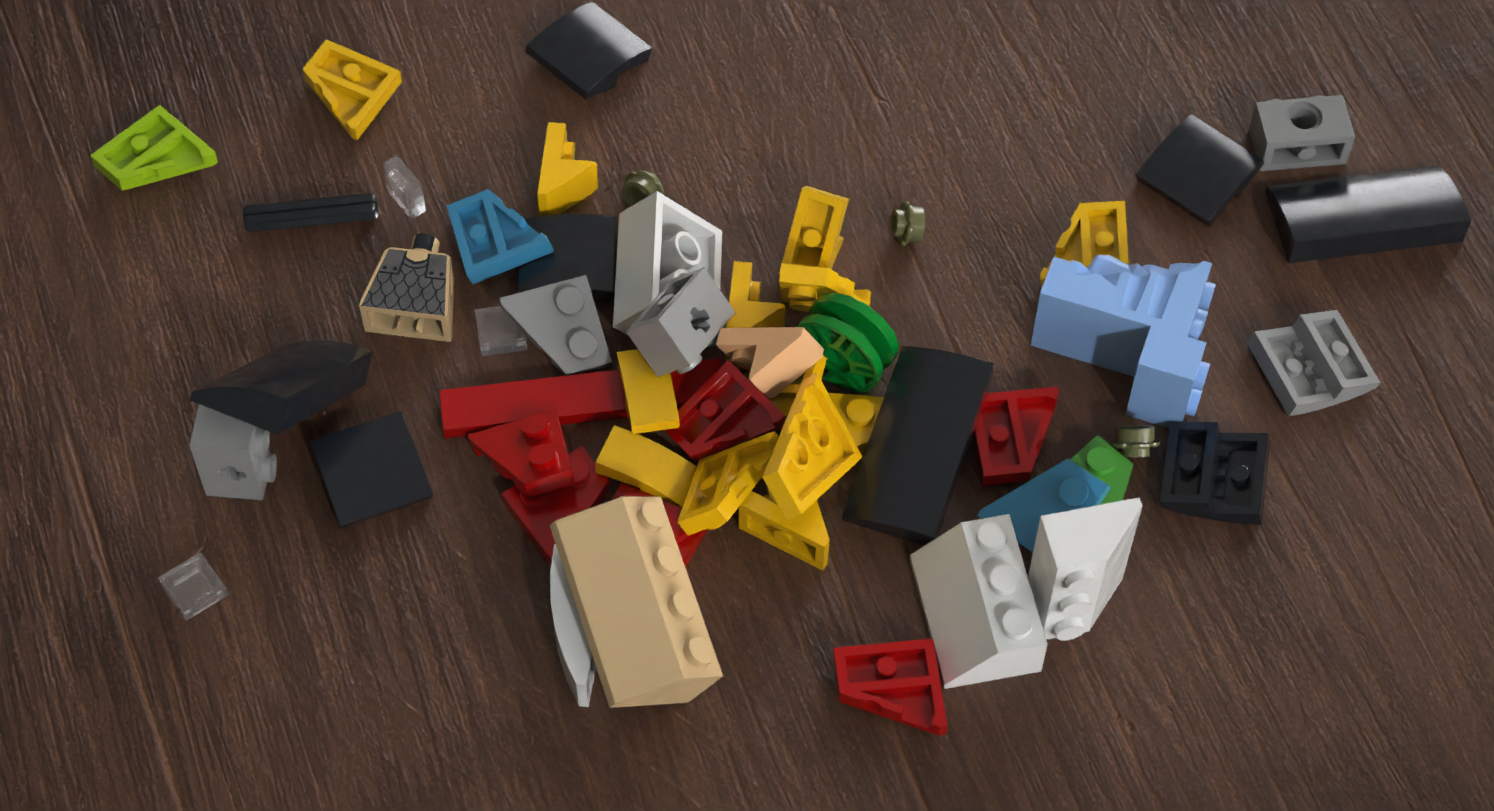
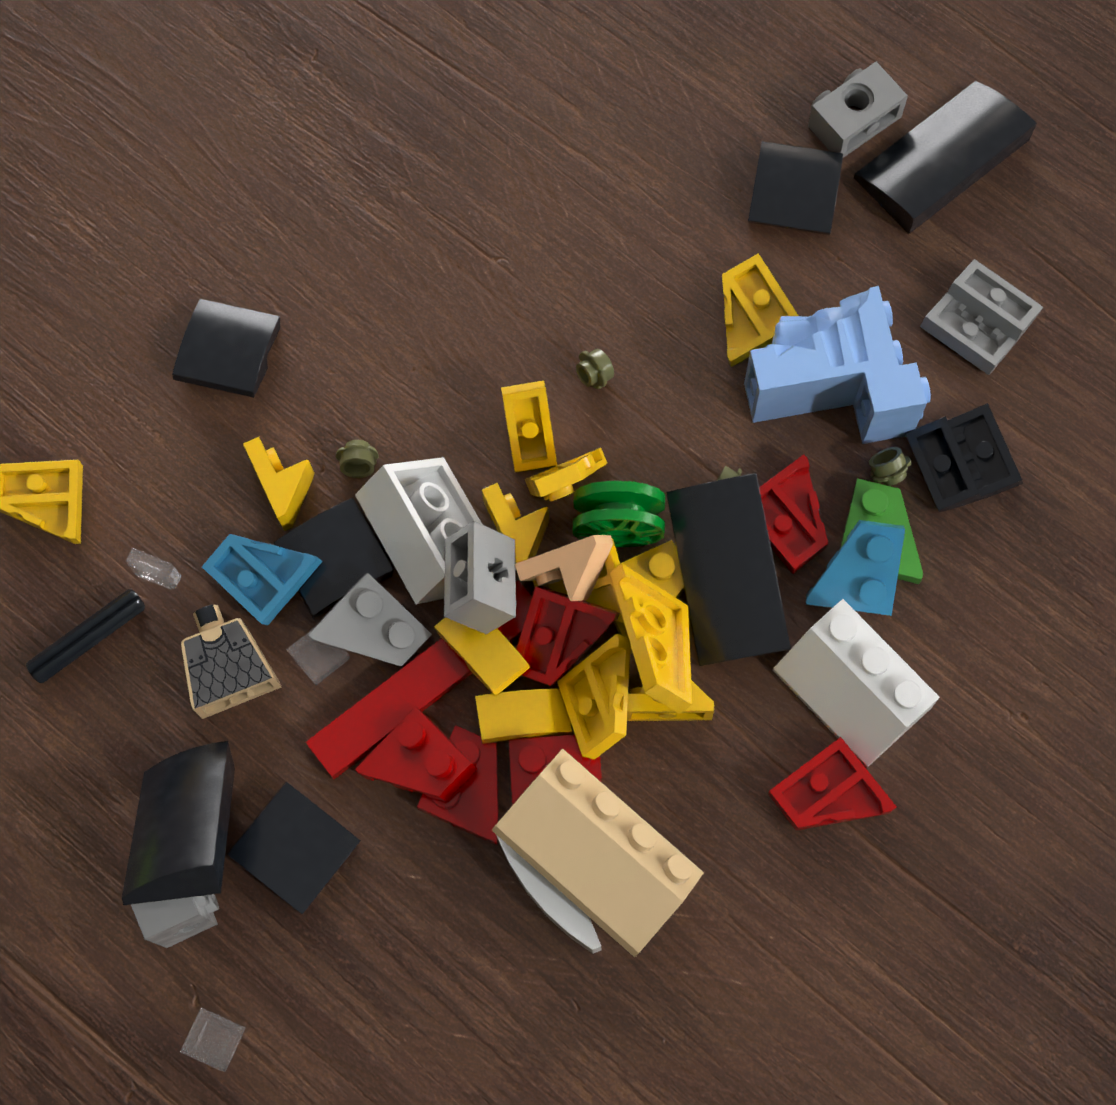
camera: 25 degrees left, 15 degrees up
white slope [1028,498,1142,641] -> none

